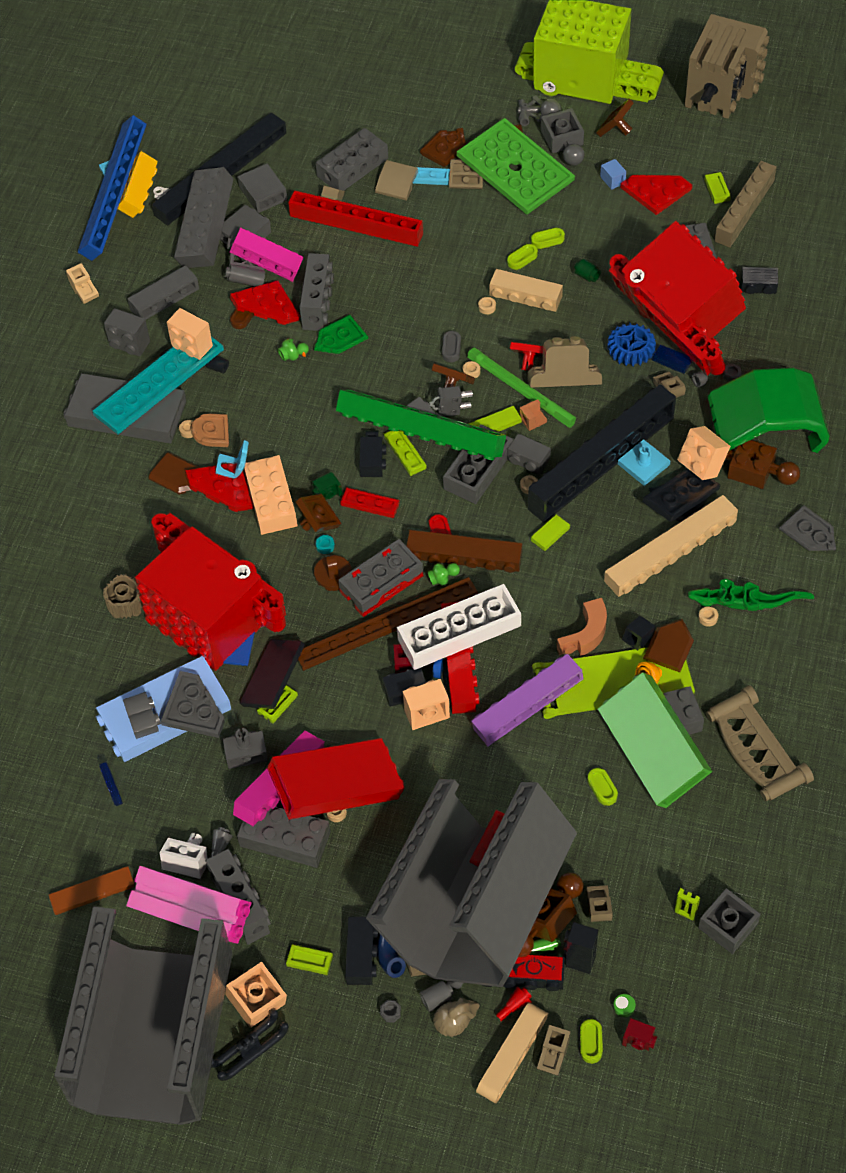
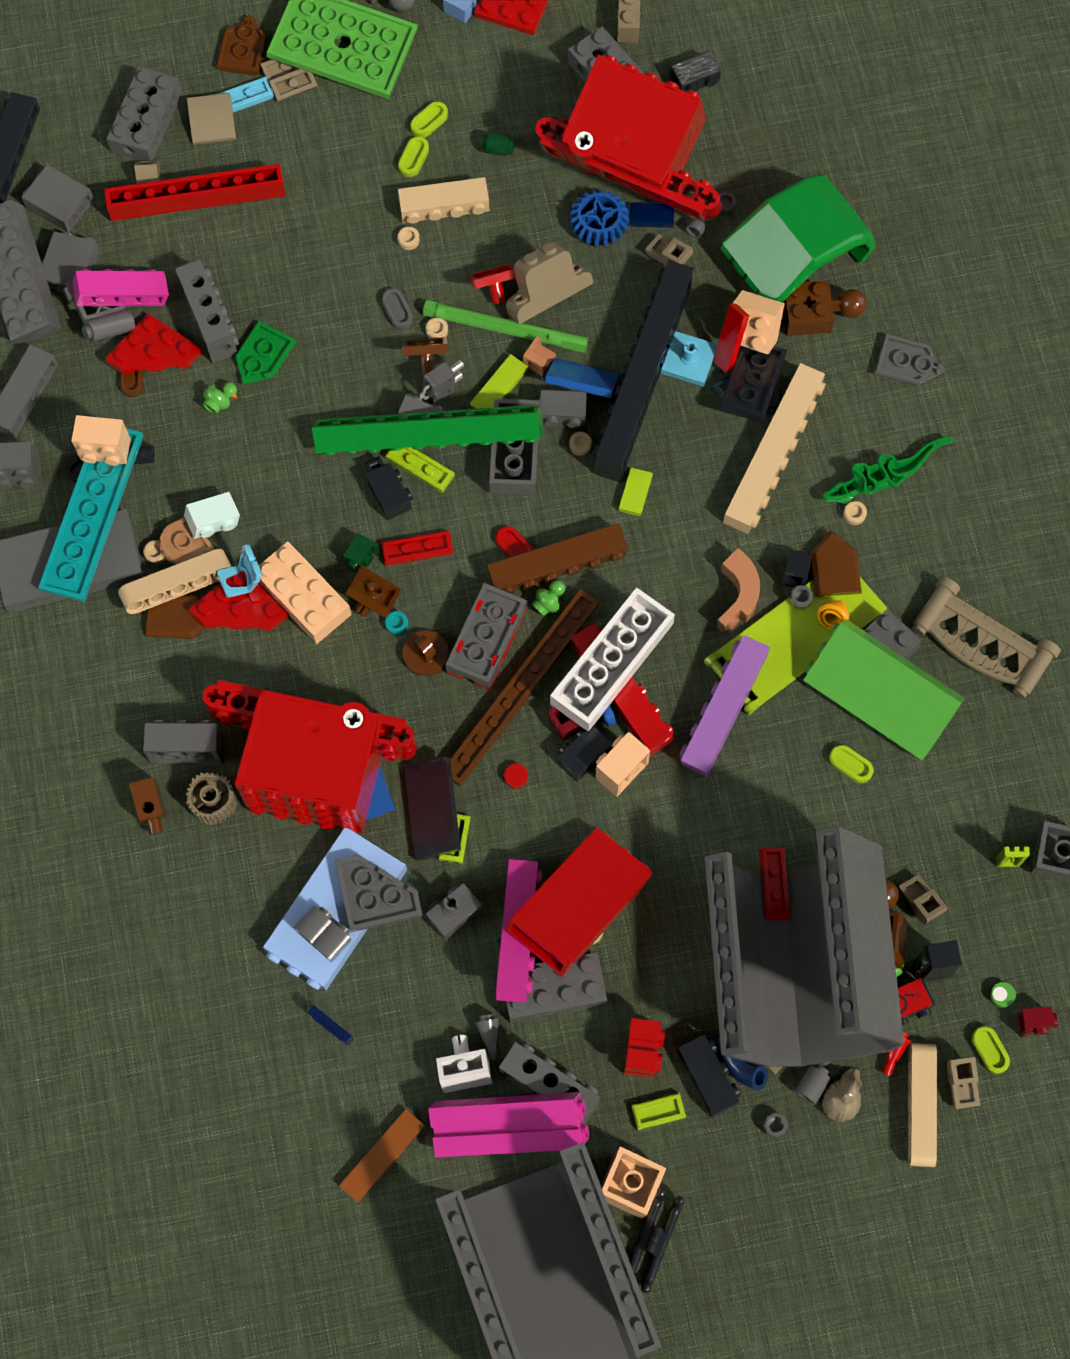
camera: 30 degrees left, 15 degrees up
none -> tan beam [118,549,232,614]
none -> reddish brown torso [129,777,166,835]
none -> dark grey brick [143,720,224,764]
none -> light aqua brick [184,492,240,539]
none -> red tile [504,764,528,789]
none -> blue tile [545,358,620,398]
none -> red brick [624,1018,665,1079]
none -> red tile [713,303,750,374]
none -> dark grey tile [790,585,813,609]

